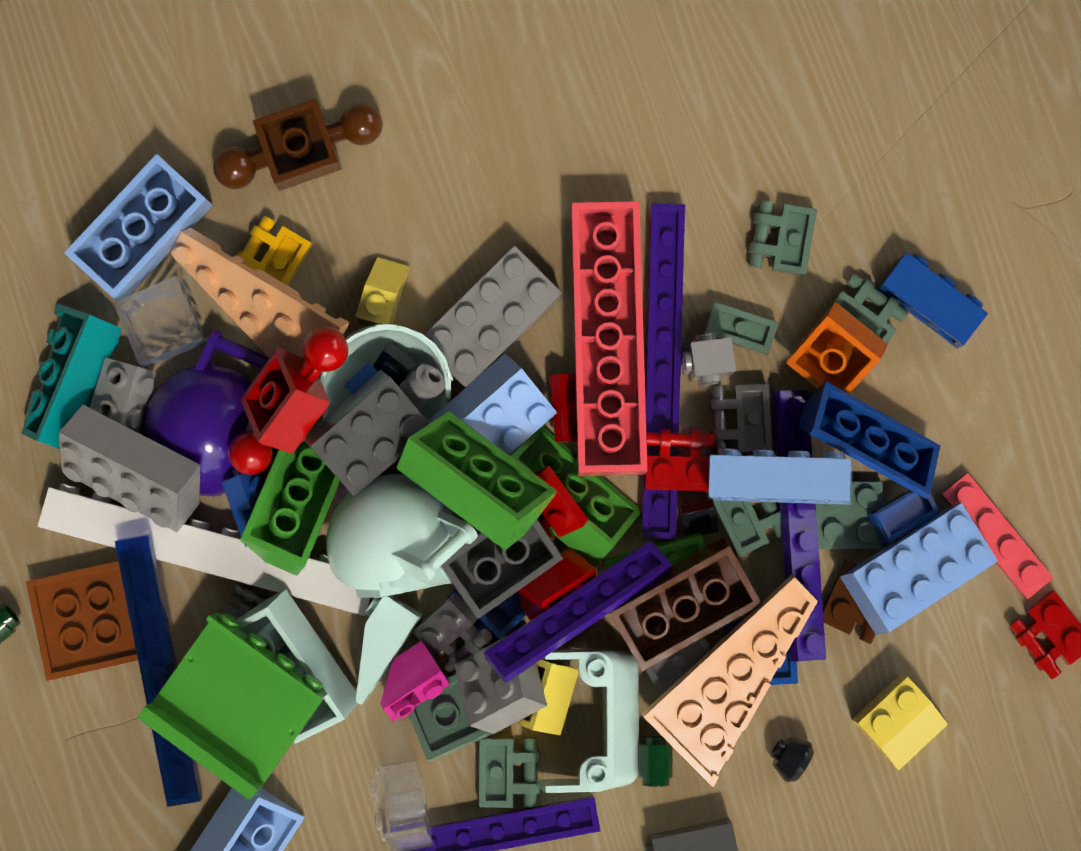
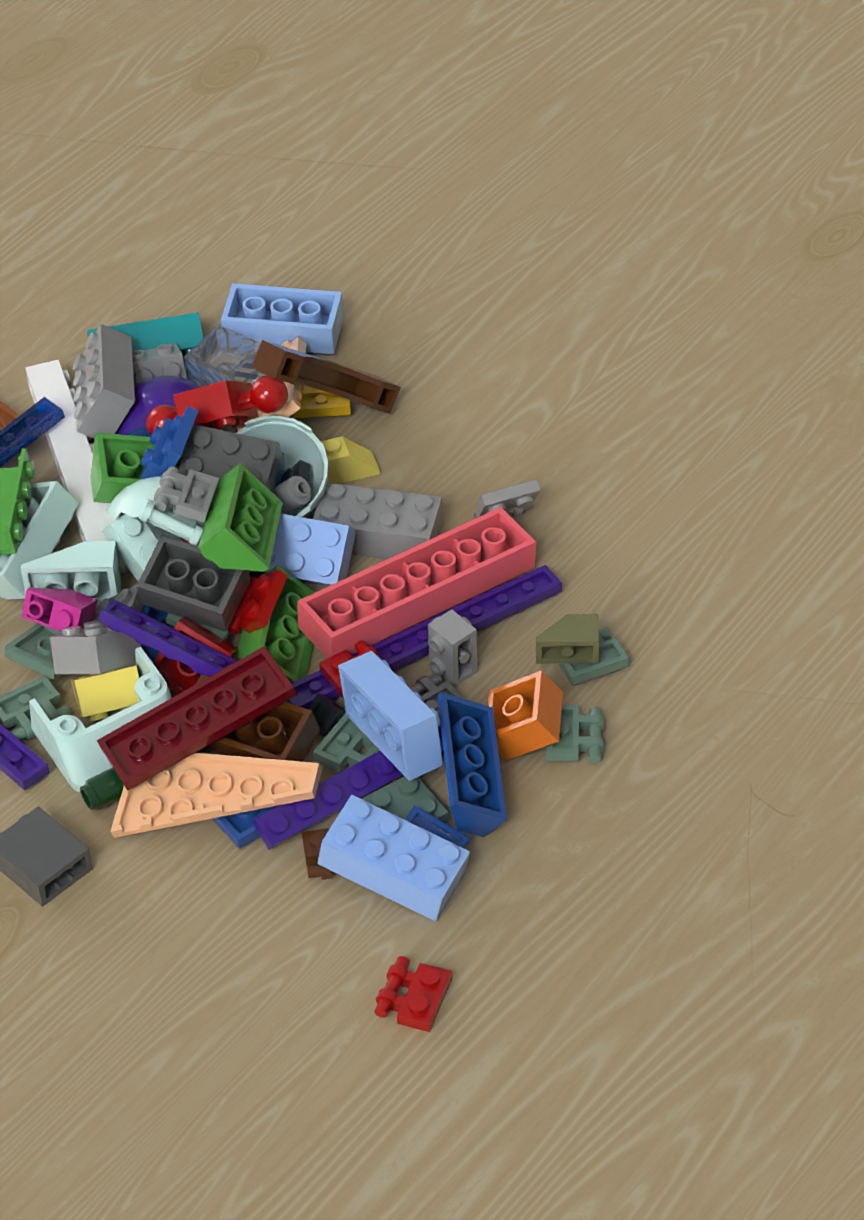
camera: 60 degrees right, 40 degrees down
reddish brown brick [213,99,383,191] -> none
sand green plate [704,302,778,355] -> none
black cone [770,737,814,782] -> none
light yellow slope [852,674,948,770] -> none
blue brick [877,253,988,349] -> none
coral plate [940,473,1053,599] -> none
none -> dark red plate [96,646,297,791]
none -> blue plate [140,406,198,479]
none -> light grey plate [154,467,219,523]
none -> reddish brown arch [252,340,401,414]
none -> light grey plate [474,479,541,519]
none -> olive slope [536,614,599,664]

